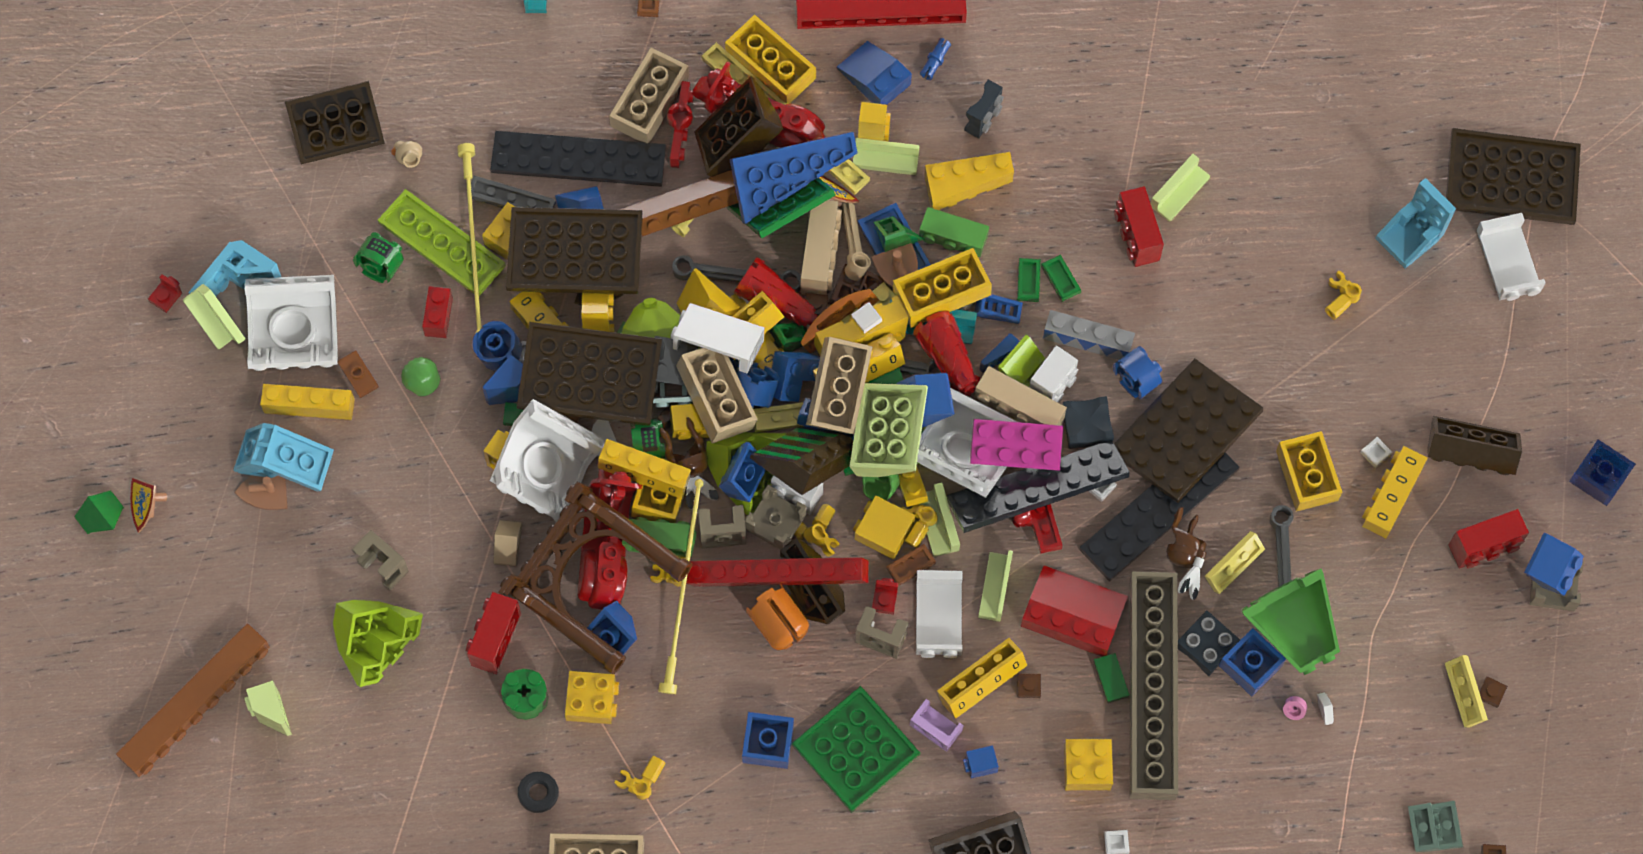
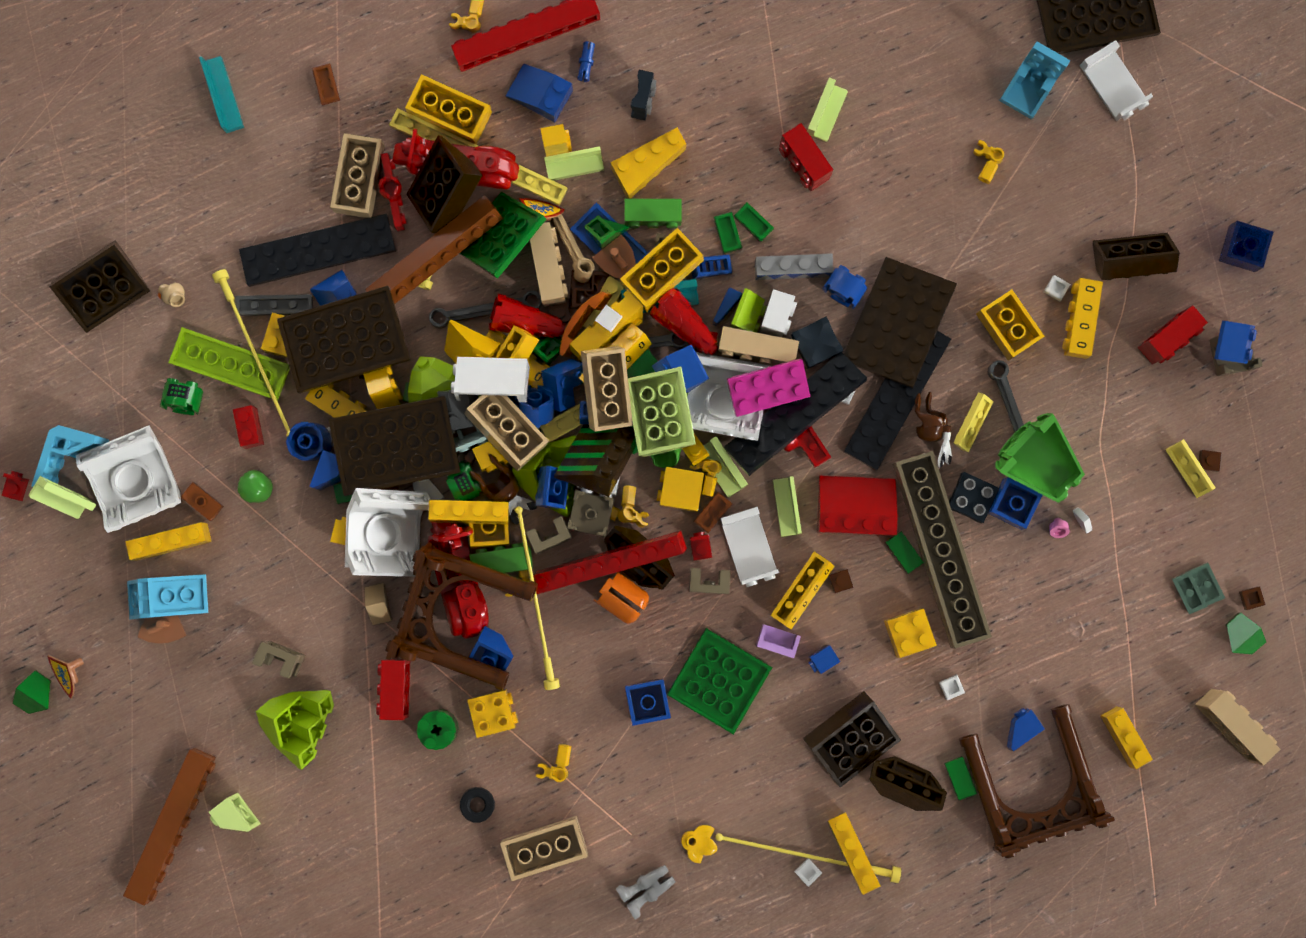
camera: 20 degrees left, 15 degrees up
blue wing [730,132,858,224] -> none

